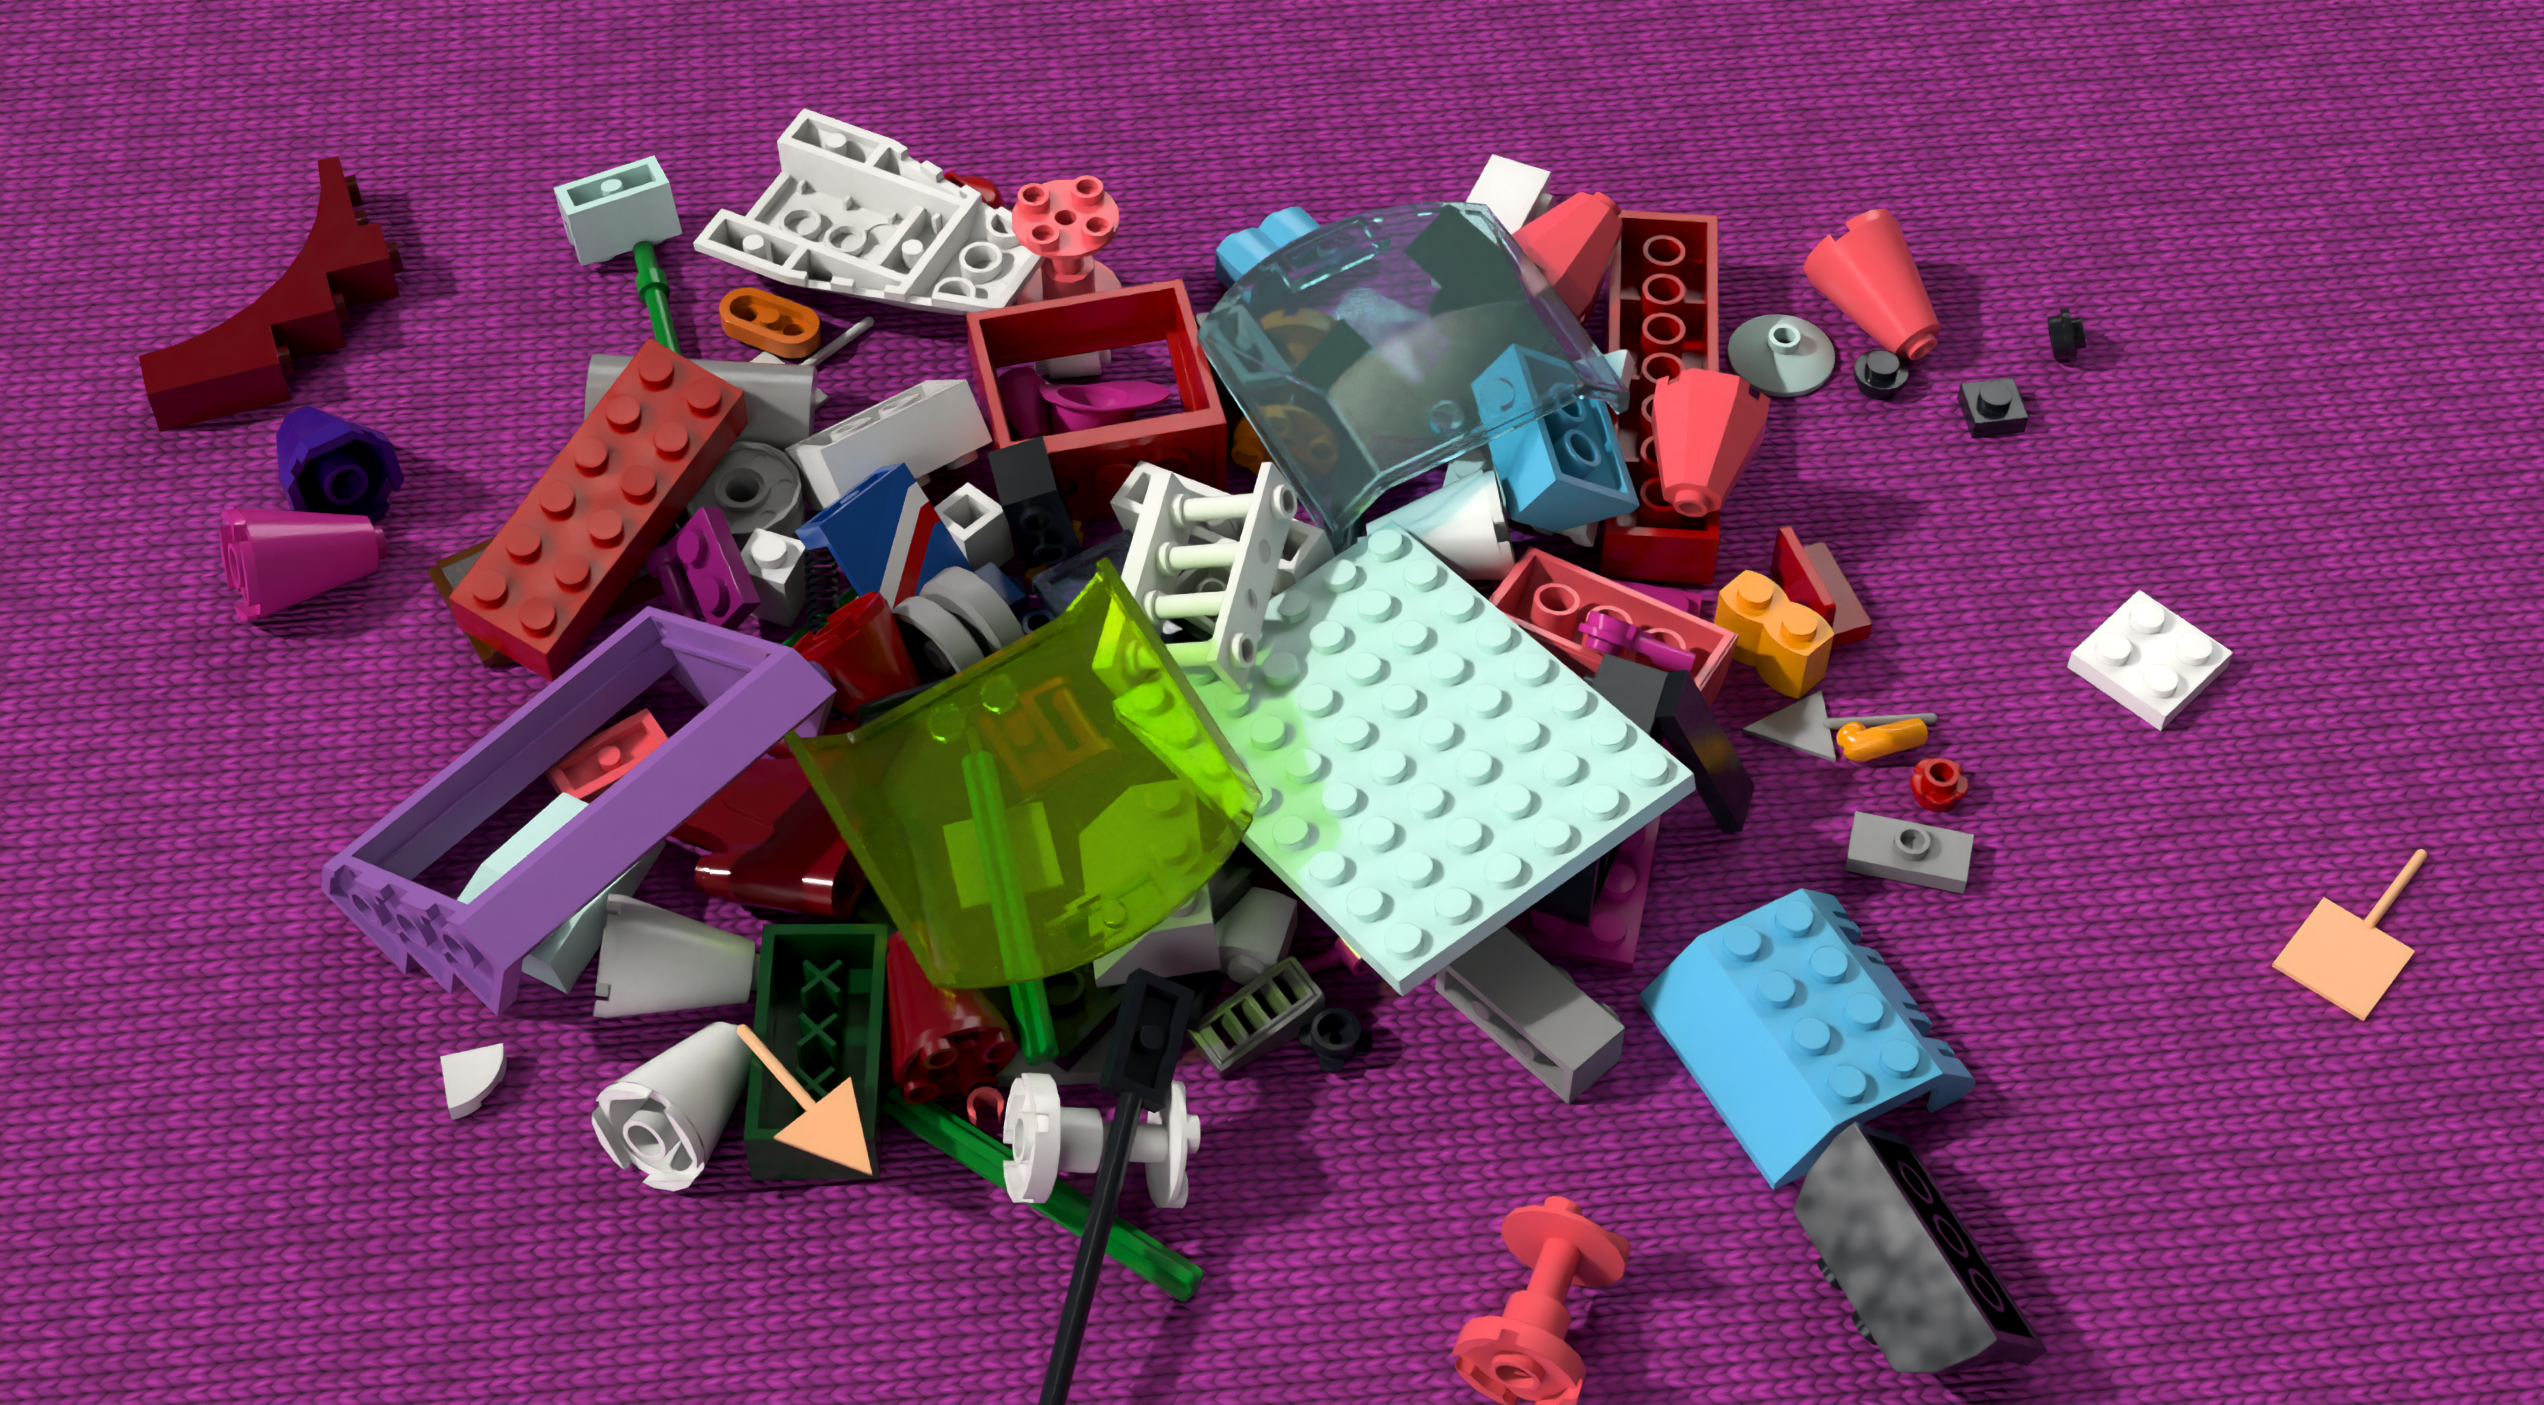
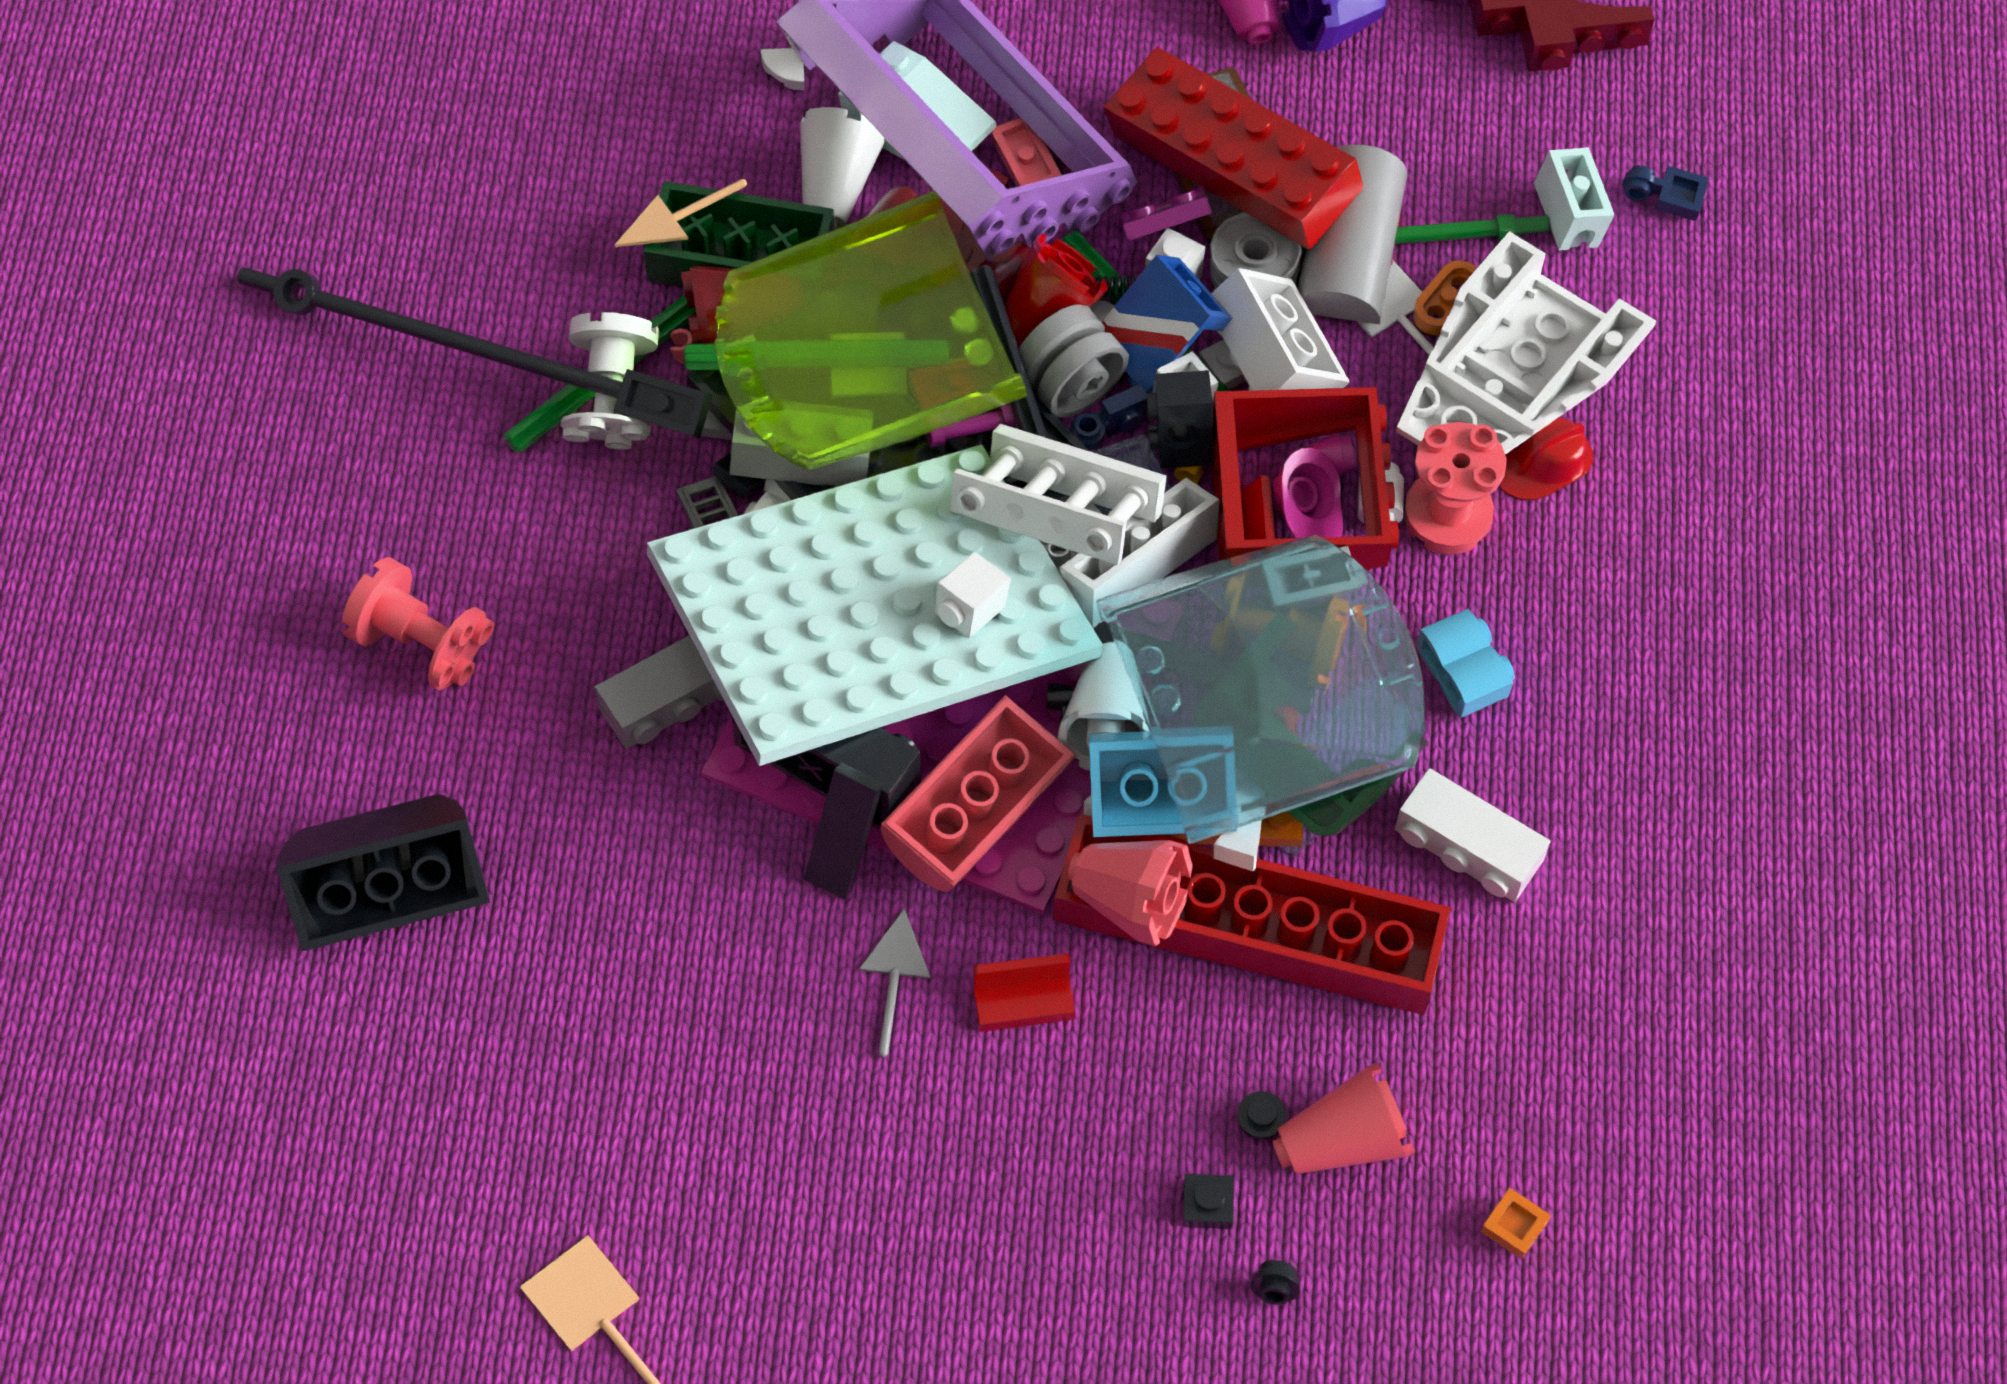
camera: 100 degrees right, 10 degrees up
white cone [592,1022,752,1191] -> none
coral cone [1496,192,1623,331] -> none
dark pink plate [1577,610,1696,673] -> none
medium azure slope [1639,888,1975,1190] -> none
light orange brick [1714,570,1834,699] -> none
light aqua dish [1727,314,1835,397] -> none
light orange arm [1836,717,1928,763] -> none
light grey plate [1844,811,1974,894] -> none
red plate [1910,758,1969,812] -> none
white plate [2067,590,2233,731] -> none
none -> white brick [934,552,1011,638]
none -> orange plate [1481,1188,1551,1260]
none -> dark blue plate [1622,165,1709,221]

